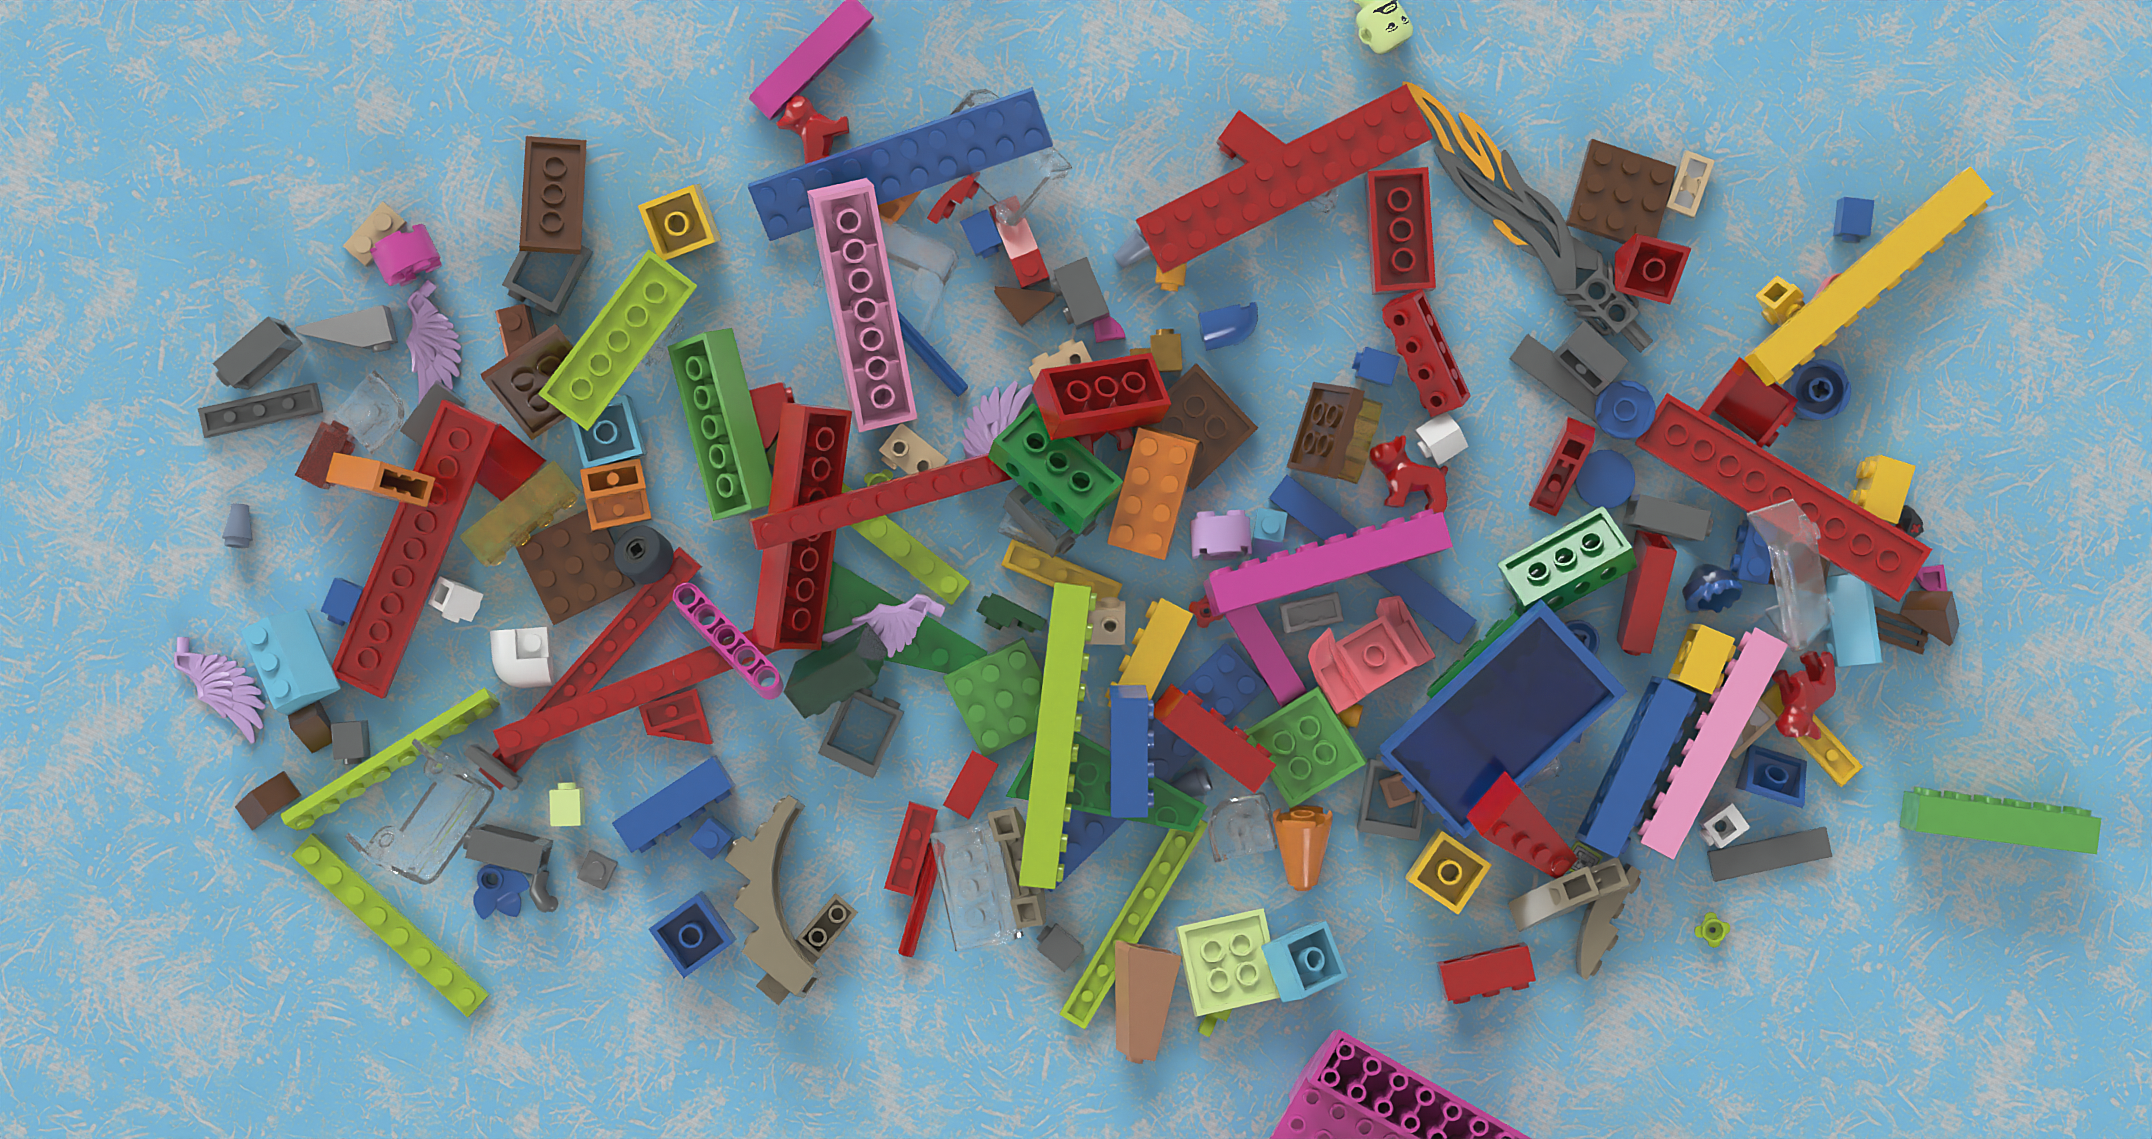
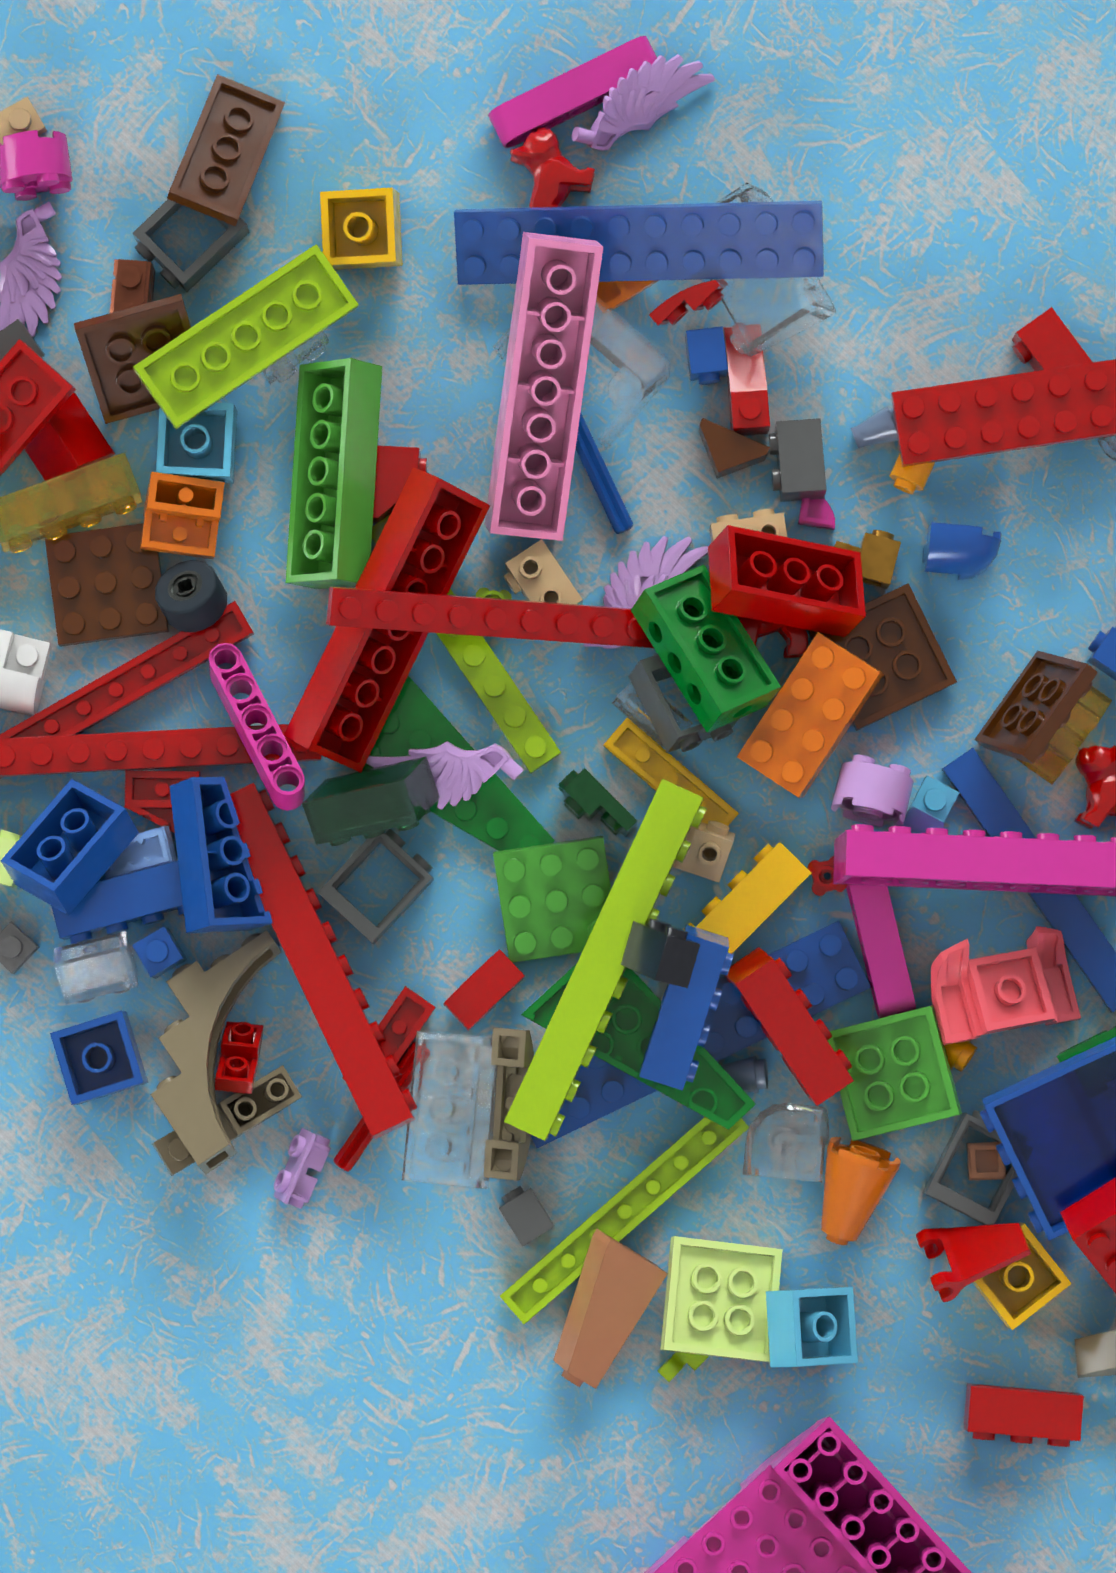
camera: 20 degrees right, 5 degrees down
light grey plate [1278,592,1344,634] -> none
none -> blue brick [1,779,139,915]
none -> clear brick [54,931,138,1004]
none -> light blue plate [105,826,177,880]
none -> blue wedge [169,777,273,933]
none -> red slope [215,1021,264,1094]
none -> red brick [230,782,418,1139]
none -> lavender hinge [273,1128,331,1209]
none -> lavender animal [572,54,715,151]
none -> black brick [621,918,700,988]
none -> red flag [916,1223,1032,1302]

